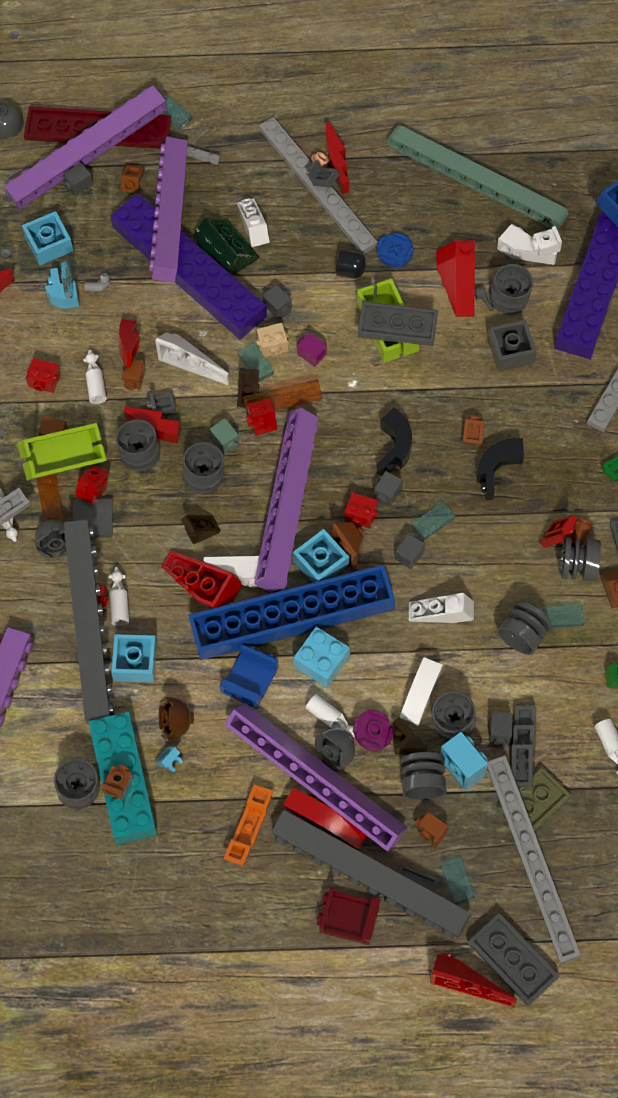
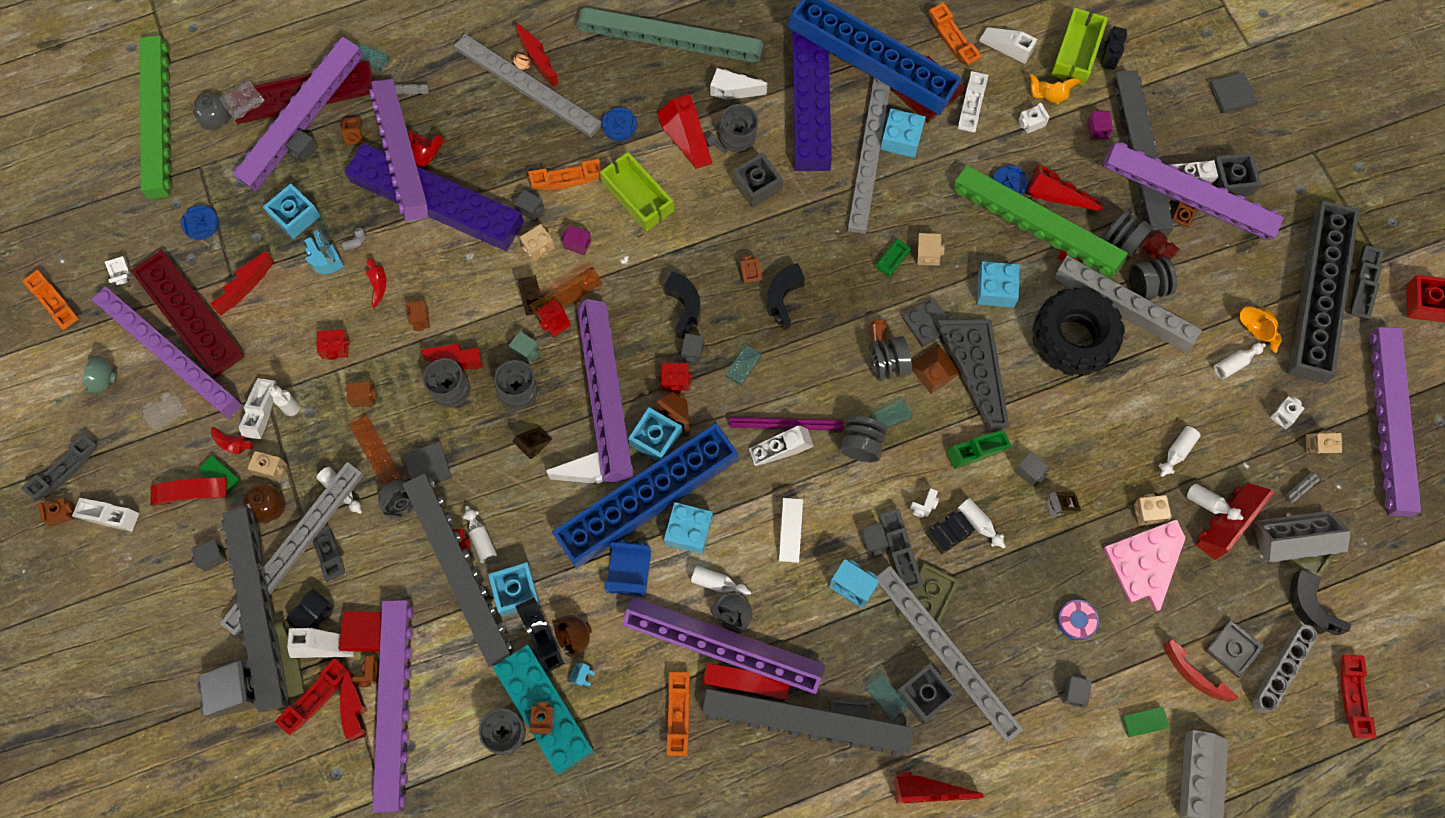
camera: 20 degrees left, 5 degrees up
lime piece [17,423,107,481] -> none
red head [75,464,109,504] -> none
white wheel [83,350,107,404] -> none
red slope [119,319,140,368] -> none
dark grey bracket [146,391,176,415] -> none
white wedge [156,332,229,385] -> none
red wedge [161,550,242,608] -> none
clear green slope [193,218,259,273] -> none
white slope [237,198,270,247] -> none
clear light blue tile [238,343,274,382] -> none
dark grey bracket [307,160,339,188] -> none
dark red panel [317,887,380,946] -> none
black helmet [336,249,366,279] -> none
magenta tile [353,710,393,751] -> none
dark grey tile [357,301,438,346] -> none
dark brown slope [393,717,427,755] -> none
dark grey brick [395,533,425,570] -> none
dark grey wheel [401,752,446,800] -> none
dark orange brick [414,812,449,849] -> none
dark grey wheel [432,691,476,742] -> none
dark grey plate [468,913,560,1007] -> none
white brick [531,226,562,257] -> none
red plate [539,515,578,548] -> none
none -> clear bracket [219,80,265,120]
none -> red bar [365,259,386,308]
none -> red helmet [409,130,445,168]
none -> black arch [515,598,565,673]
none -> orange slope [528,159,602,190]
none -> magenta axle [729,416,844,431]
none -> dark grey brick [896,663,957,725]
none -> white bracket [909,488,939,518]
none -> black brick [927,511,975,555]

